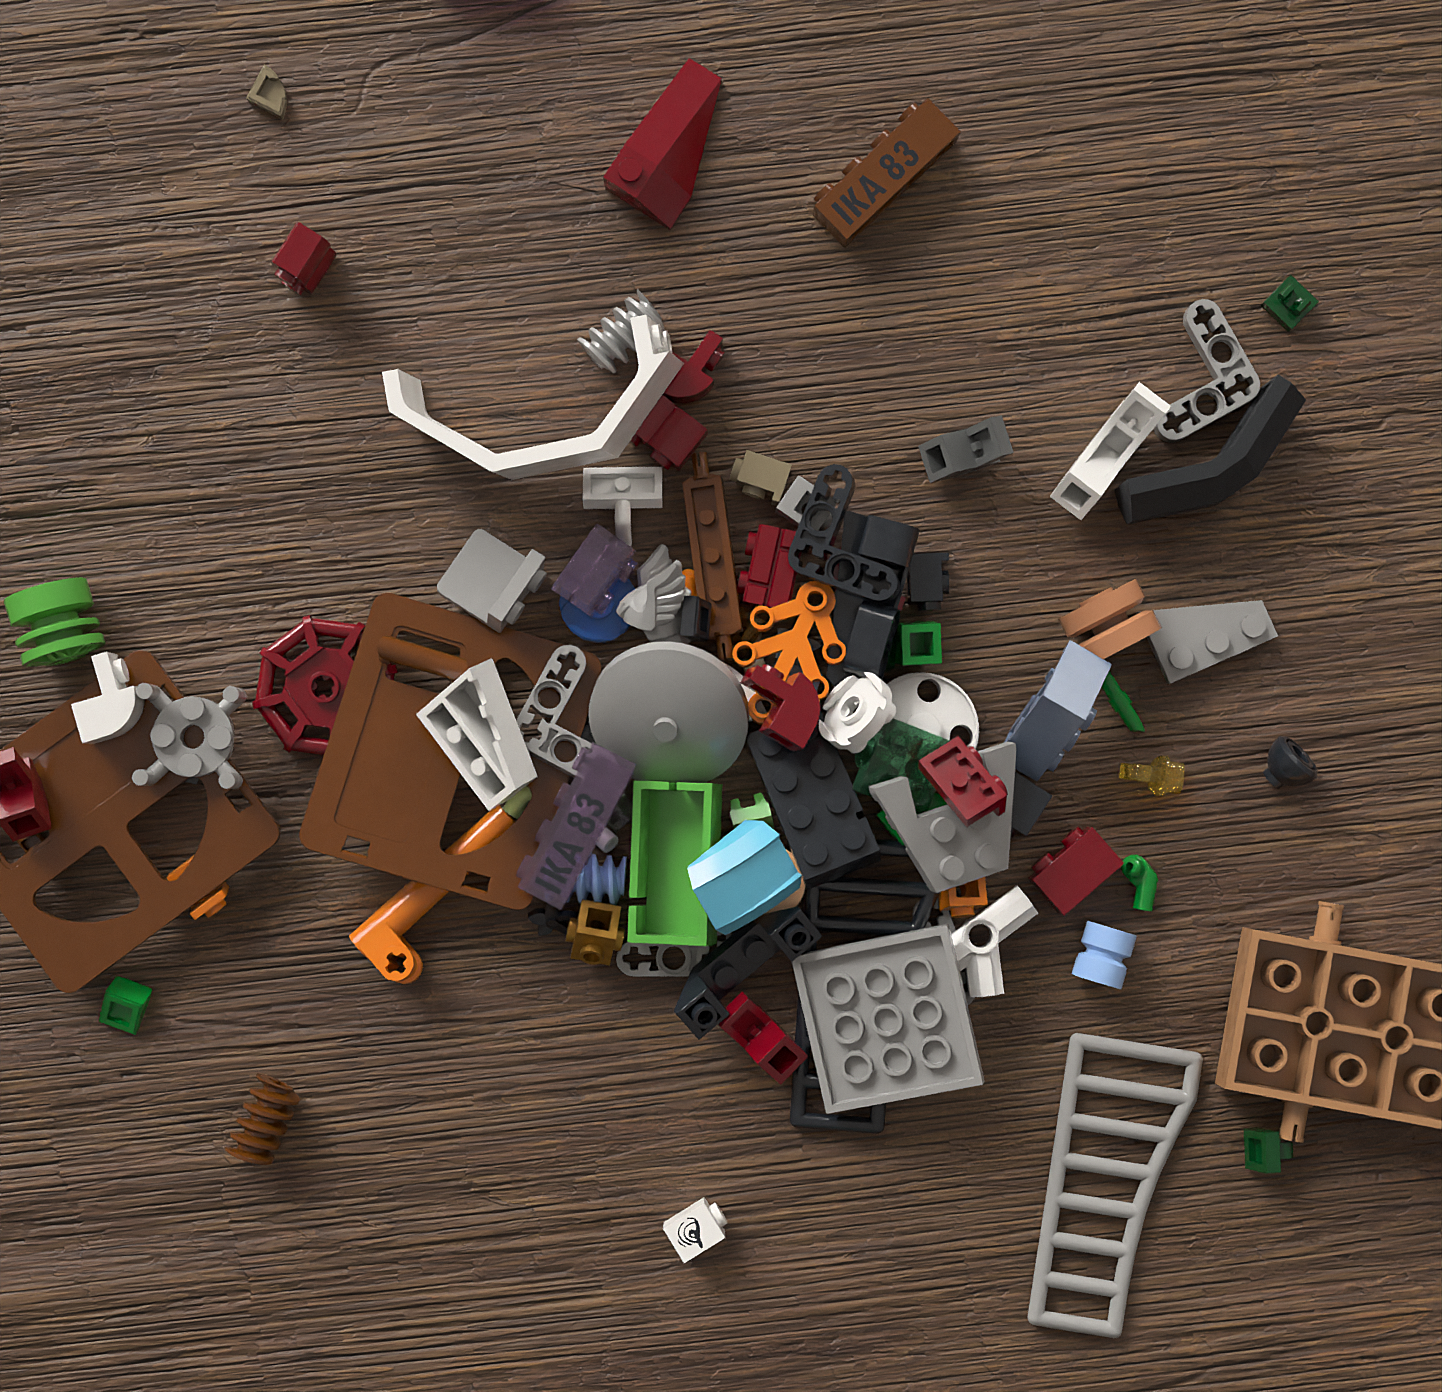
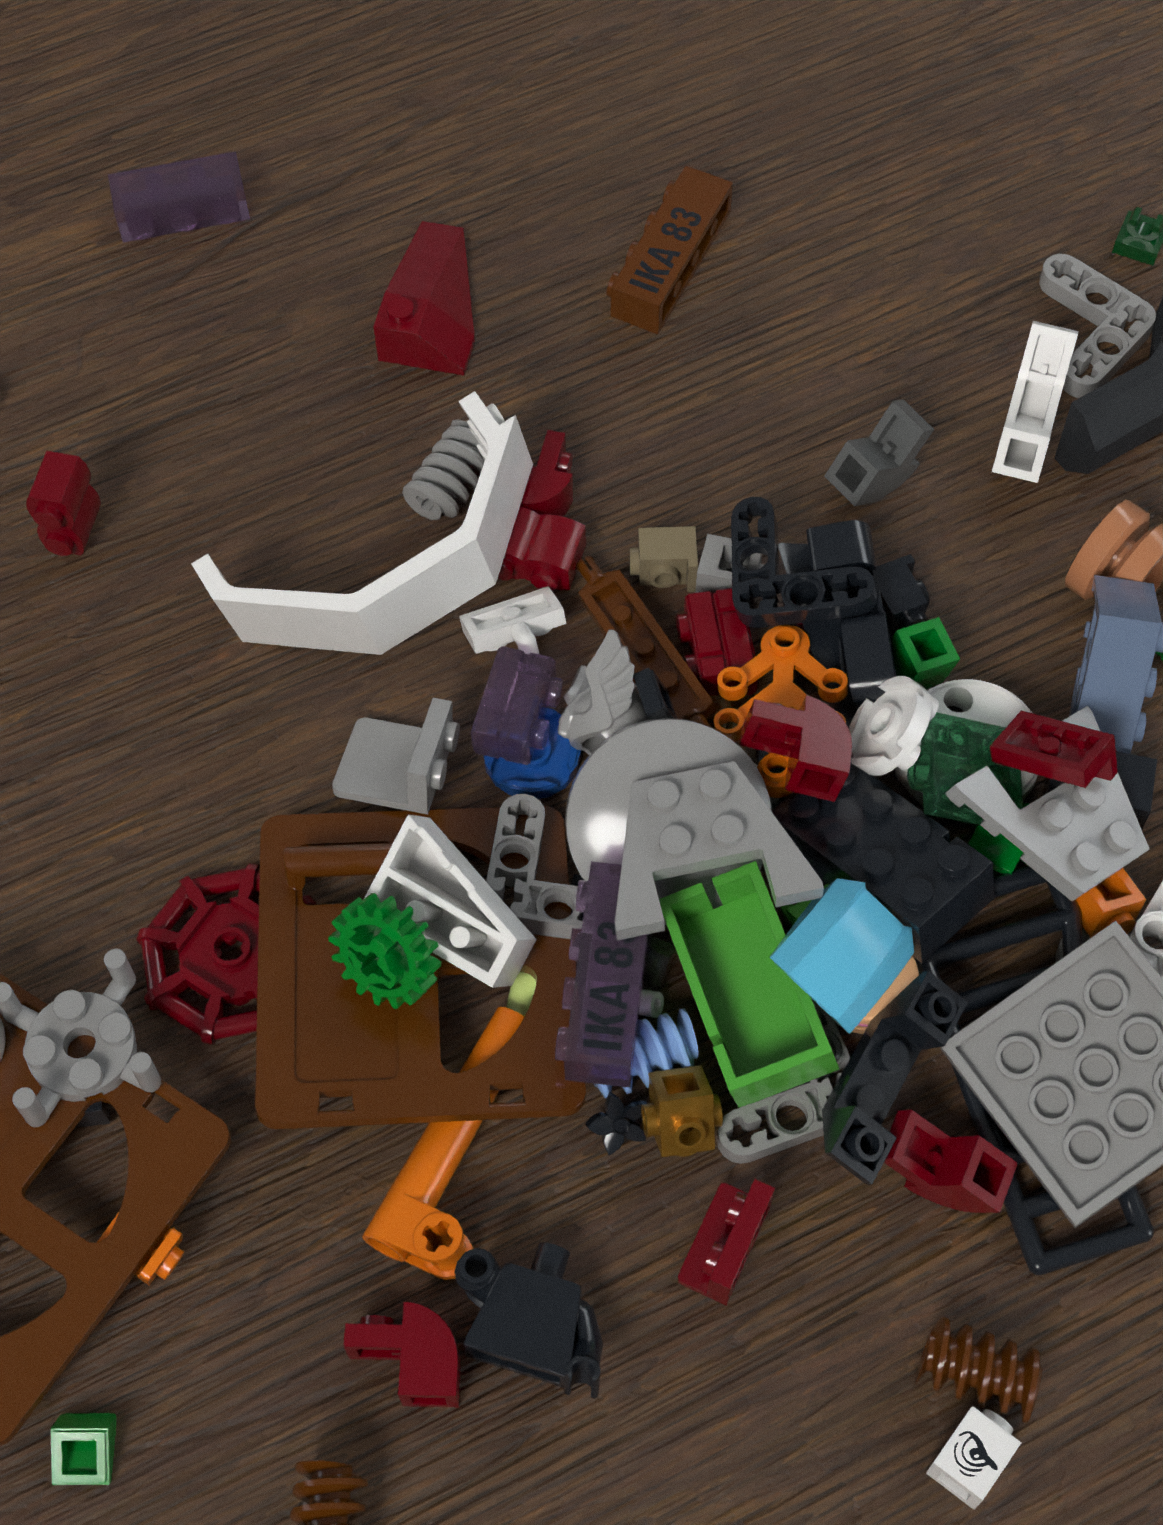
camera: 15 degrees left, 25 degrees down
none -> green gear [328,893,441,1009]
none -> dark red brick [344,1302,461,1408]
none -> black torso [454,1242,603,1399]
none -> light grey wing [615,761,824,941]
none -> dark red bracket [678,1179,775,1306]
none -> reddish brown piece [915,1316,1043,1424]

